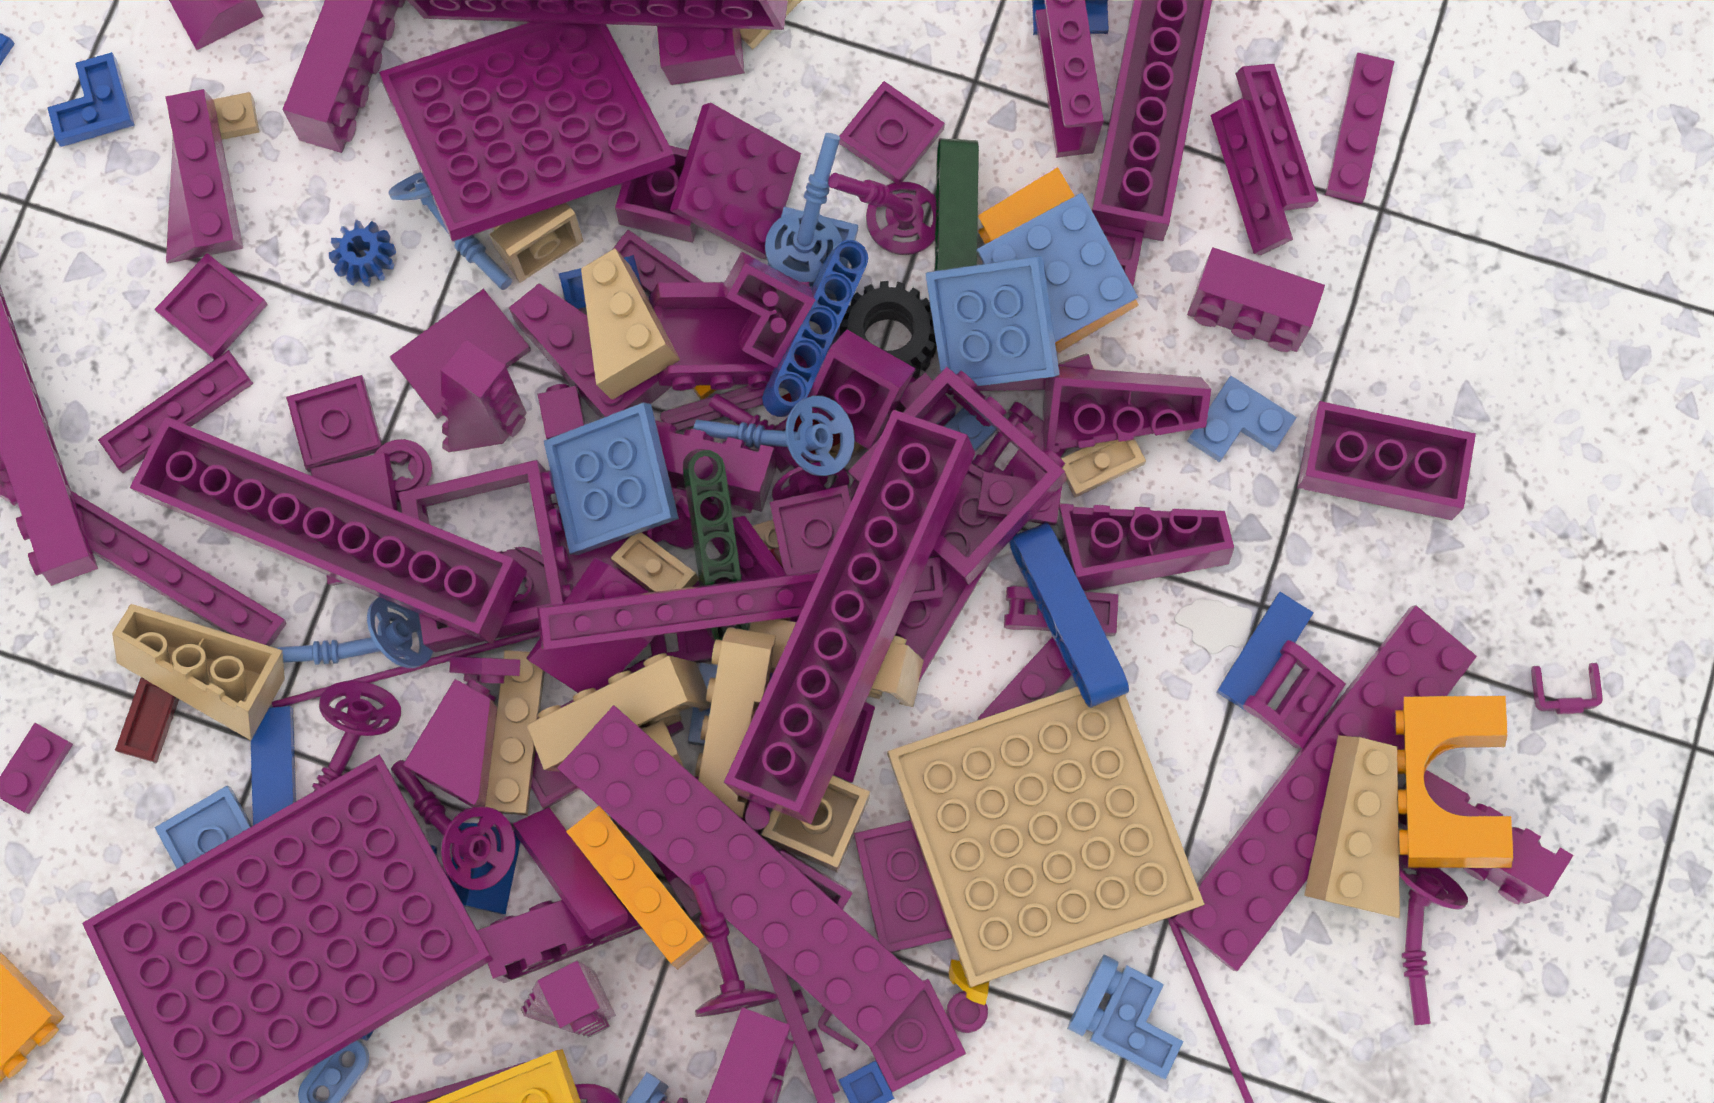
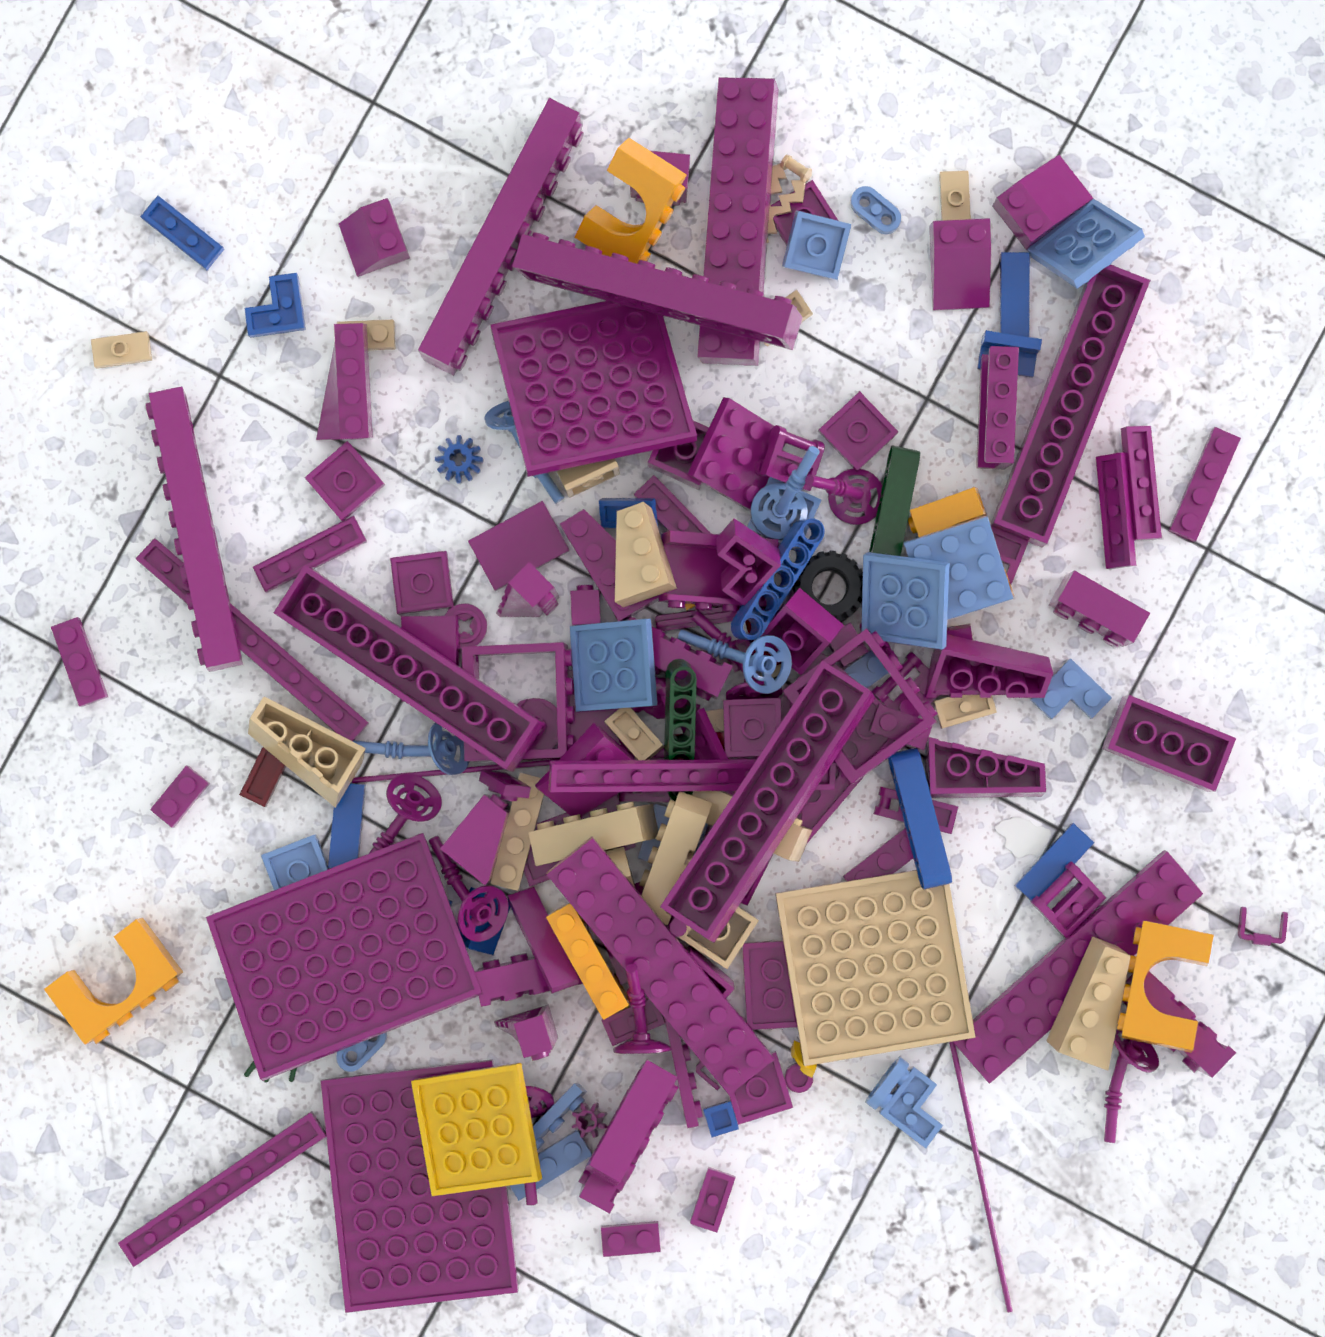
camera: 15 degrees right, 10 degrees up
none -> magenta plate [601,999,665,1046]
none -> magenta plate [760,425,825,491]

